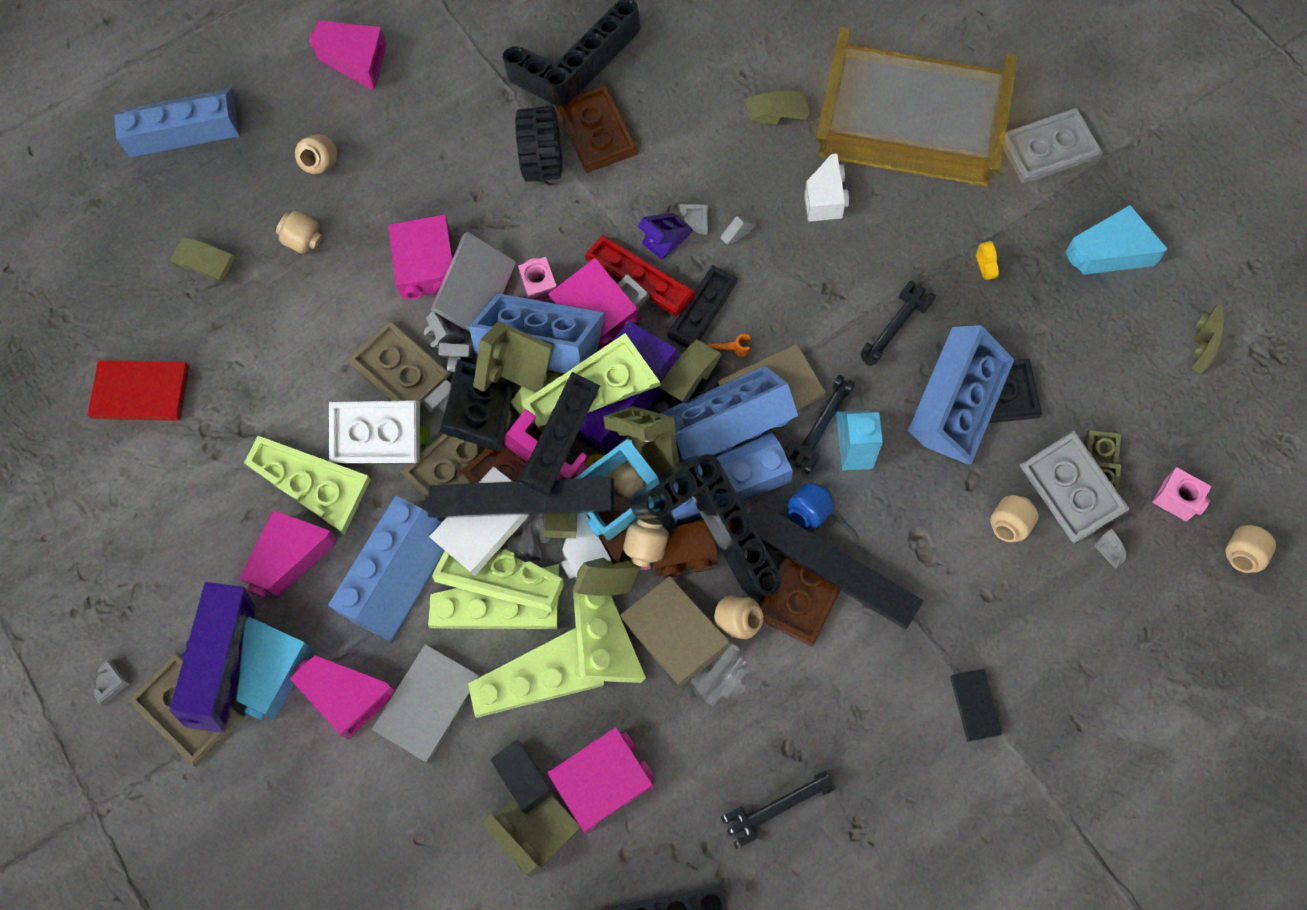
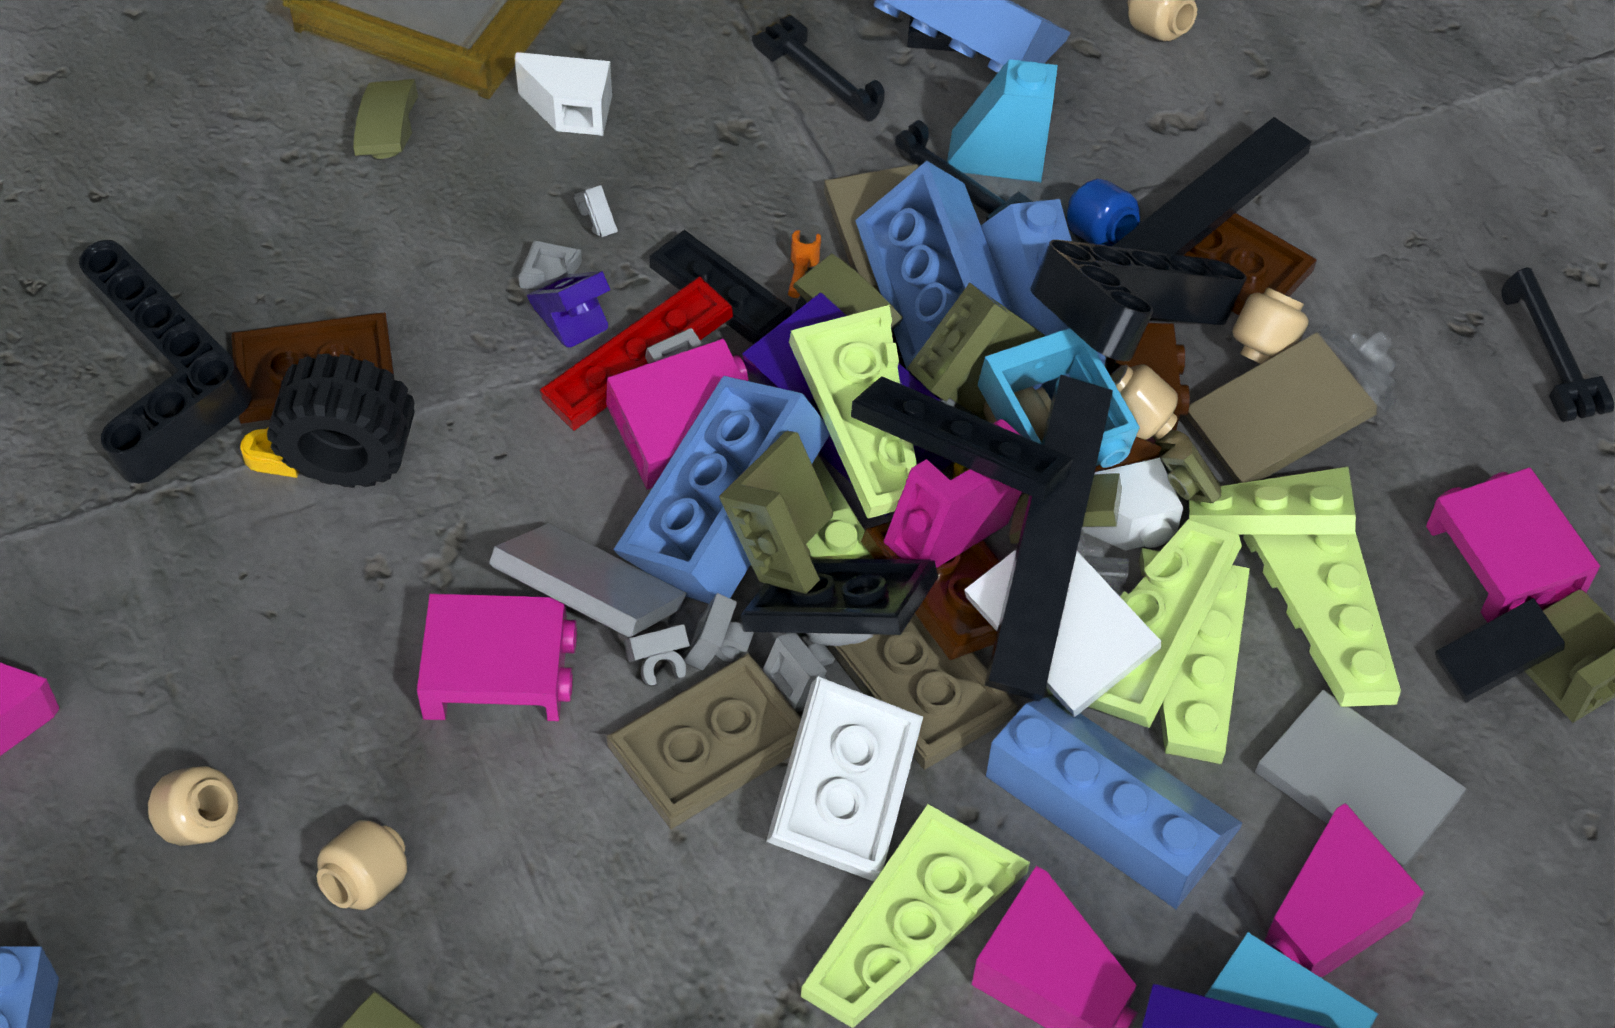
camera: 85 degrees left, 15 degrees down
bright pink brick [518,257,557,303] -> none
black tile [950,669,1002,742] -> none

